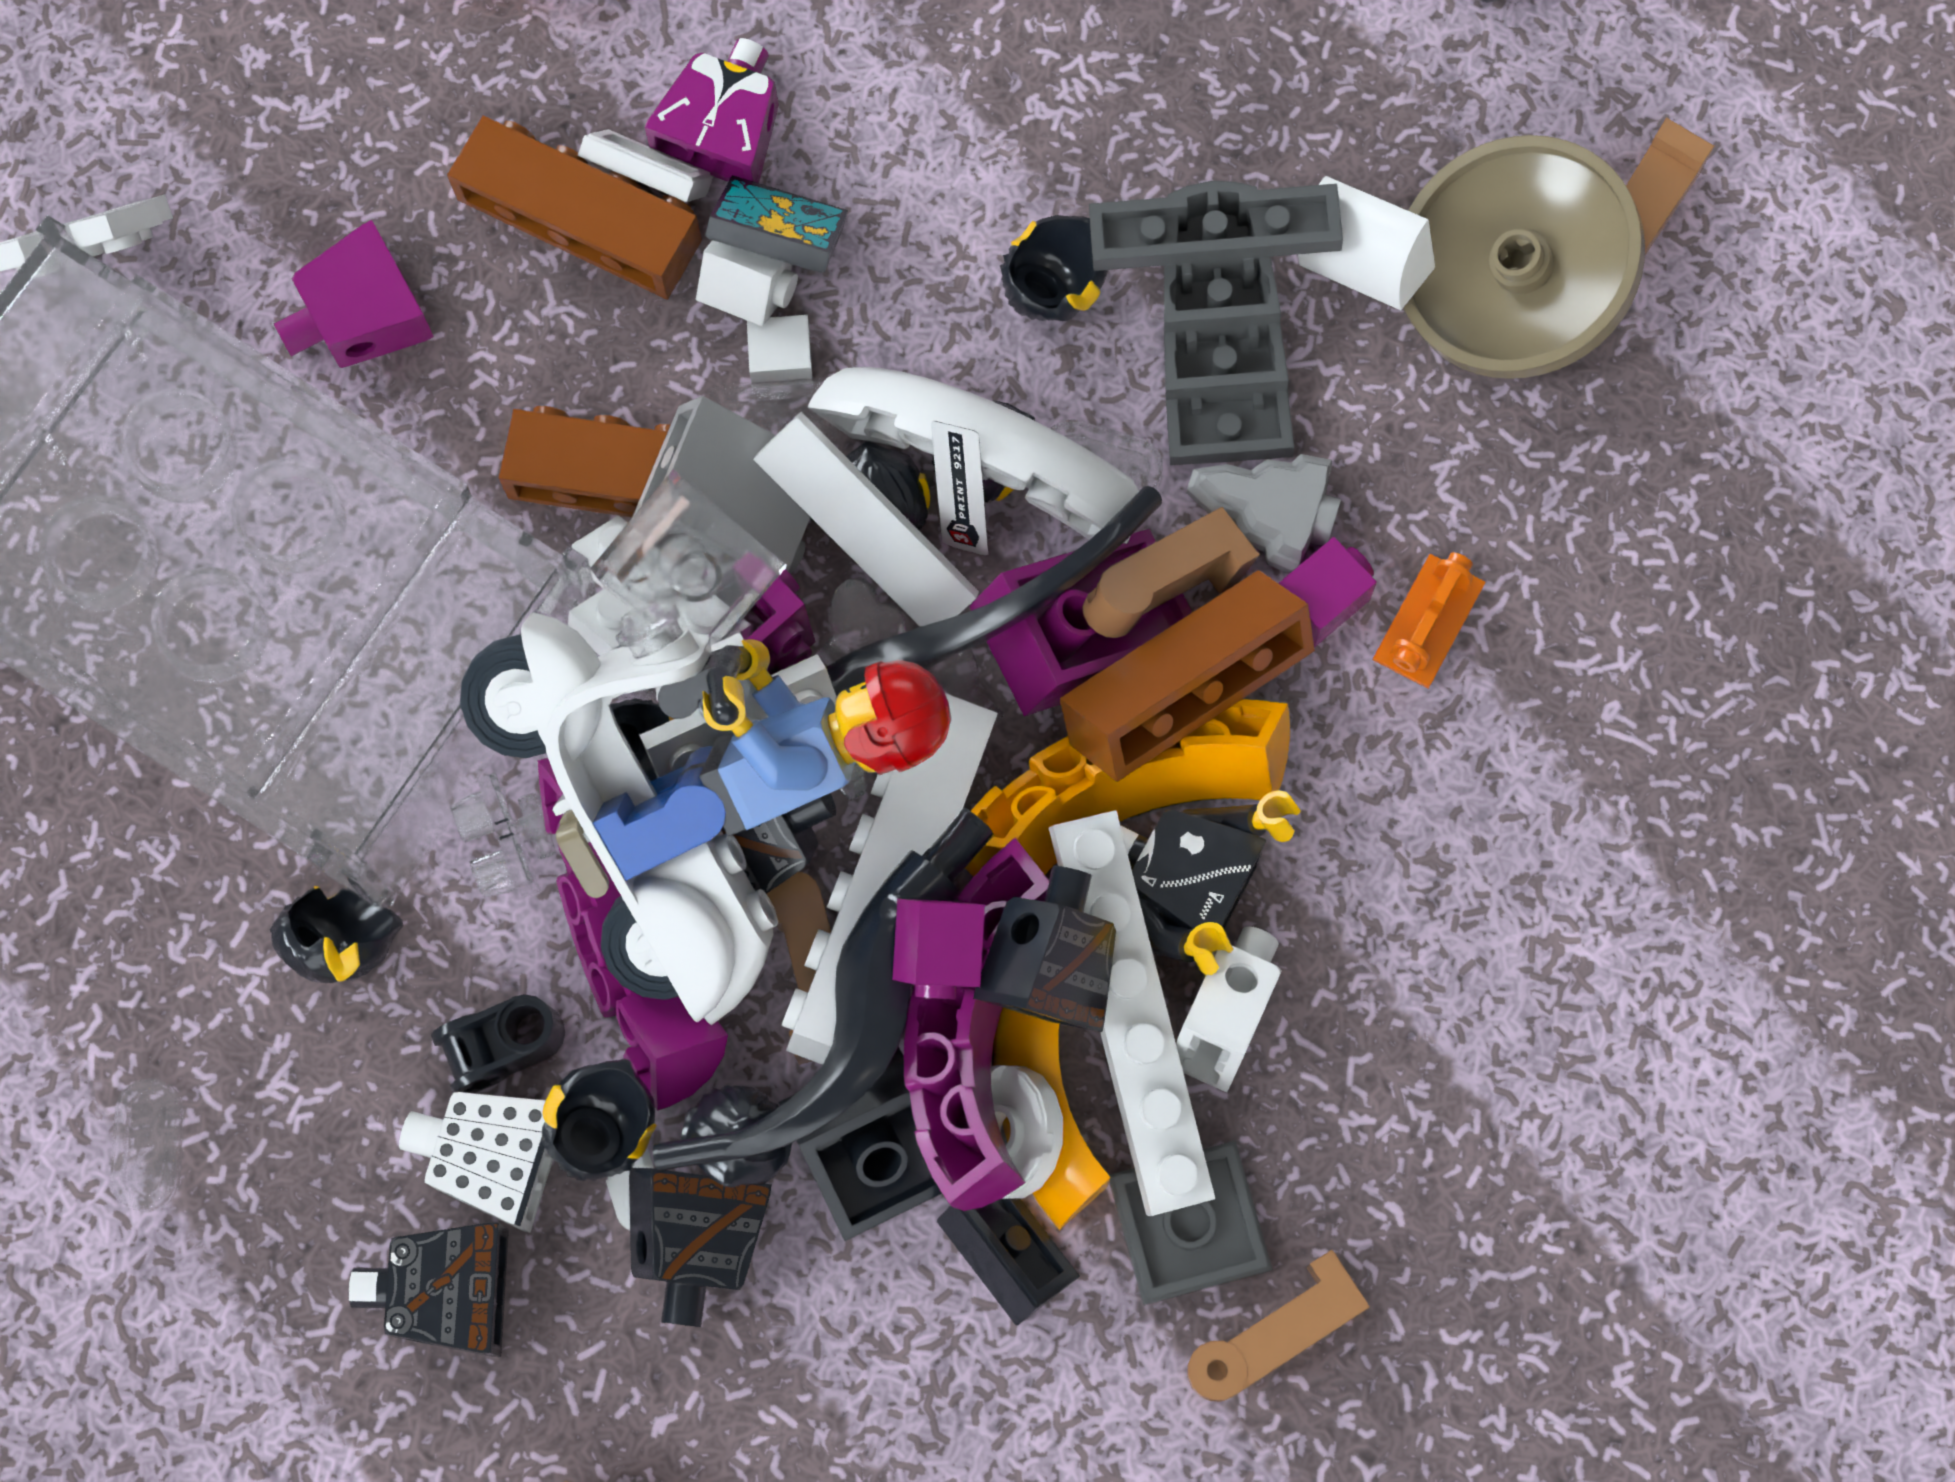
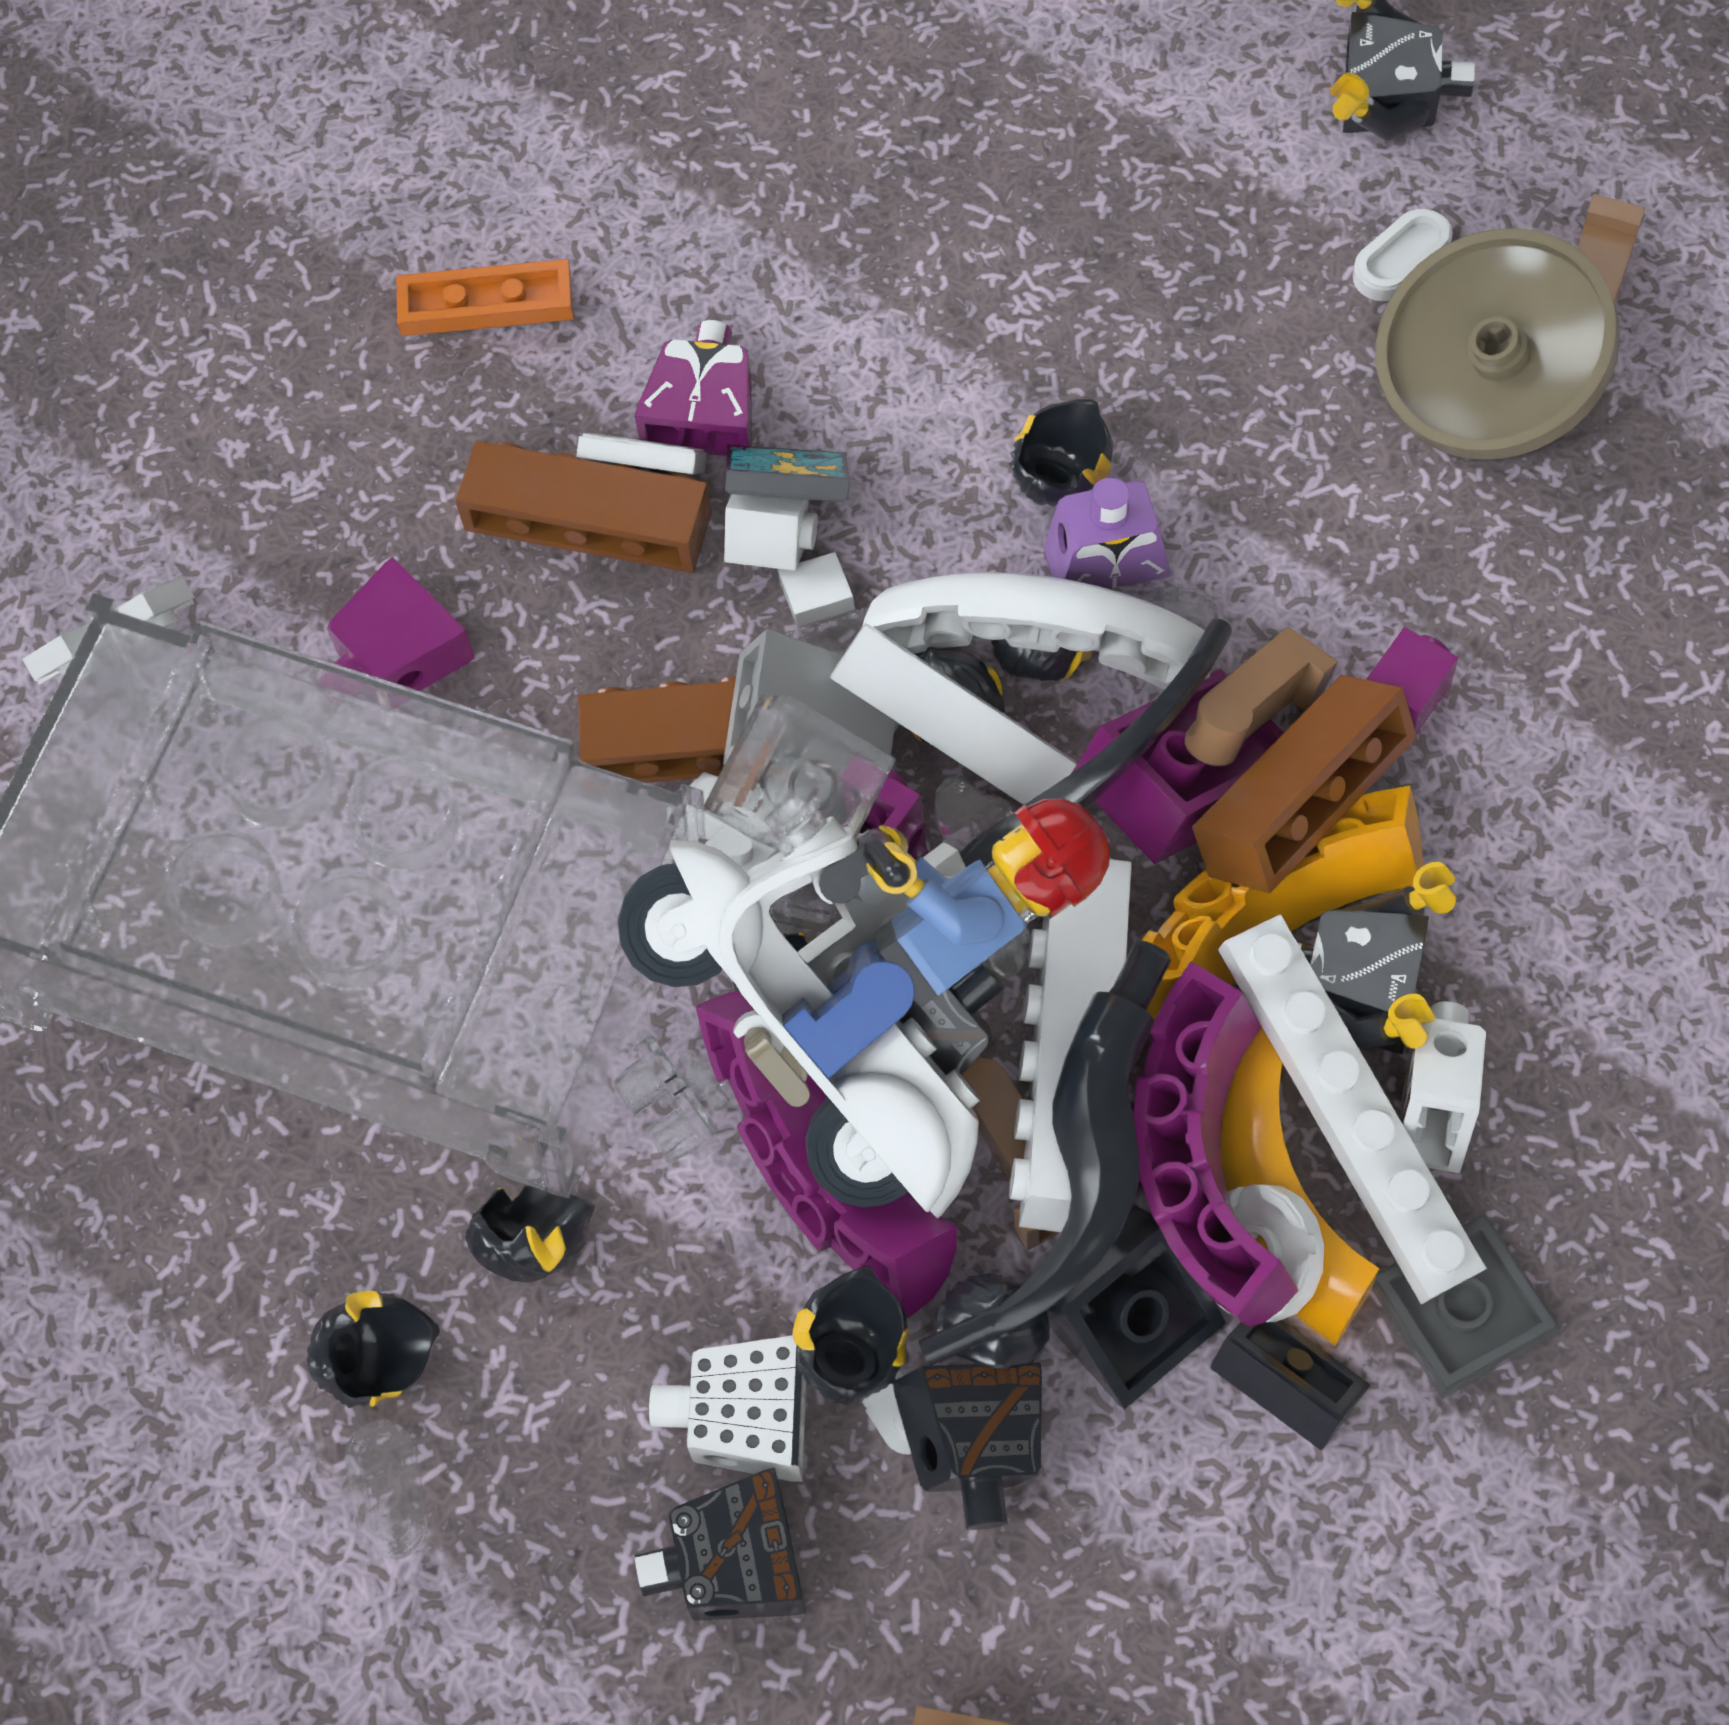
camera: 10 degrees left, 10 degrees down
black piece [431,994,565,1094] -> none
magenta brick [892,898,985,999] -> none
white sticker [931,421,988,555] -> none
black torso [973,866,1116,1032] -> none
dark grey slope [1089,181,1343,465] -> none
light grey rock [1186,454,1341,574] -> none
medium nougat leg [1187,1250,1370,1402] -> none
white brick [1298,176,1435,310] -> none
orange hinge [1372,552,1486,689] -> none
none -> black hair [306,1290,440,1408]
none -> medium lavender torso [1044,478,1171,589]
none -> white tile [1353,209,1453,301]

